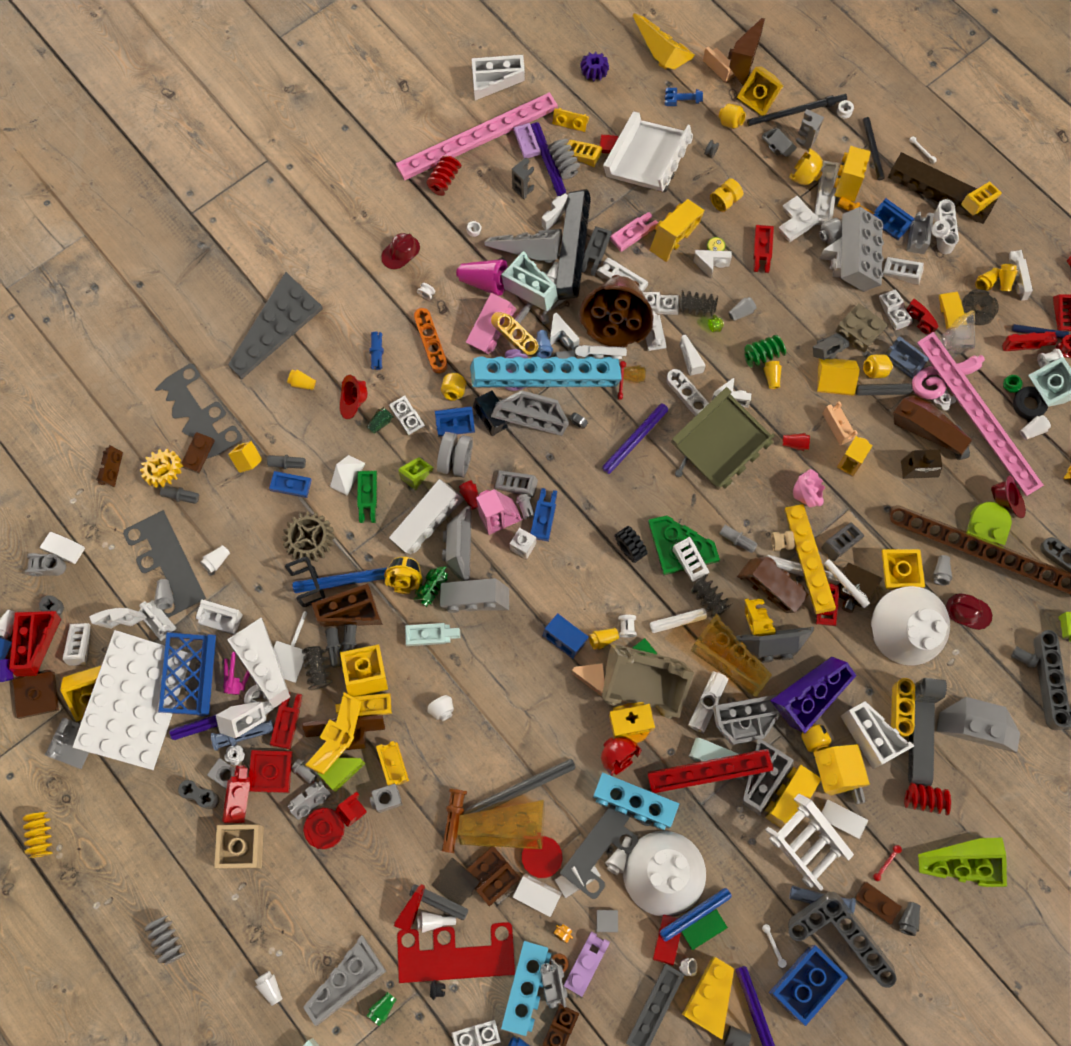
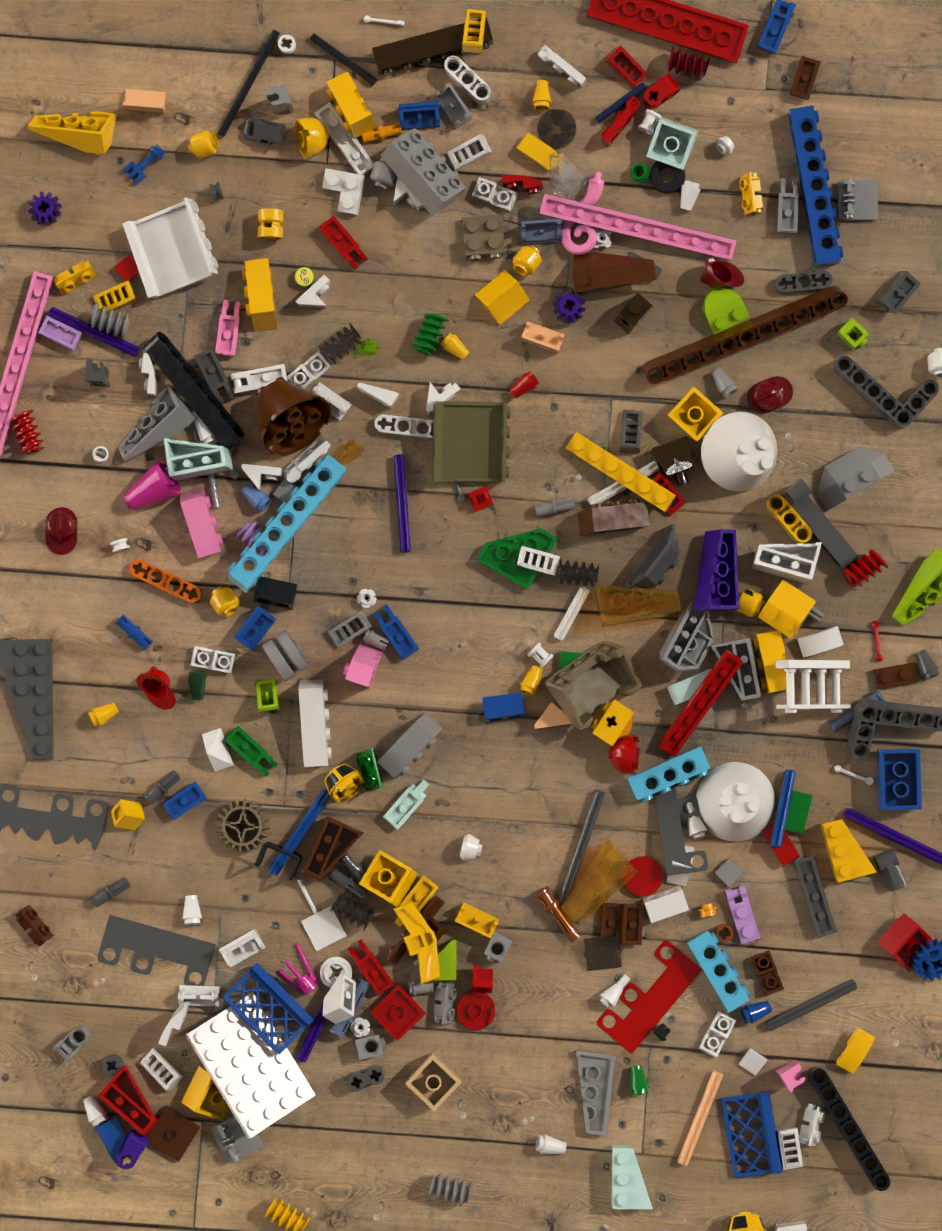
camera: 50 degrees left, 15 degrees up
white slope [40,532,85,564] -> none
yellow gear [140,449,183,488] -> none
light grey cone [154,579,174,610] -> none
reddish brown plate [181,432,215,474] -> none
hinge [222,765,250,823] -> none
white wedge [227,618,290,708] -> none
red slope [393,884,425,932] -> none
dark grey axle [409,884,468,920] -> none
light grey wedge [442,506,472,581] -> none
red cone [459,480,479,510] -> none
yellow beam [491,312,538,355] -> none
light grey wedge [491,390,569,436] -> none
white brick [510,528,536,559] -> none
light grey hinge [540,958,567,1008] -> none
dark grey tile [569,412,588,429] -> none
black tyre [614,526,648,563] -> none
red hinge [617,361,626,400] -> none
white hinge [679,958,698,976] -> none
white piece [688,671,729,733] -> none
reddish brown wedge [728,18,765,86] -> none
light grey cone [728,297,757,321] -> none
yellow slope [737,66,784,115] -> none
yellow hinge [745,599,775,636] -> none
tan wheel [771,531,795,551] -> none
bright pink hair [793,469,825,508] -> none
dark grey piece [813,333,849,360] -> none
white bar [824,559,870,608] -> none
yellow brick [837,436,873,476] -> none
dark grey axle [856,383,912,396] -> none
white plate [931,220,951,238] -> none
yellow cone [999,264,1018,291] -> none
dark grey pin [1011,646,1039,668] -> none
none -> white plate [357,589,376,608]
none -> red tile [468,486,493,512]
none -> dark purple gear [552,290,586,324]

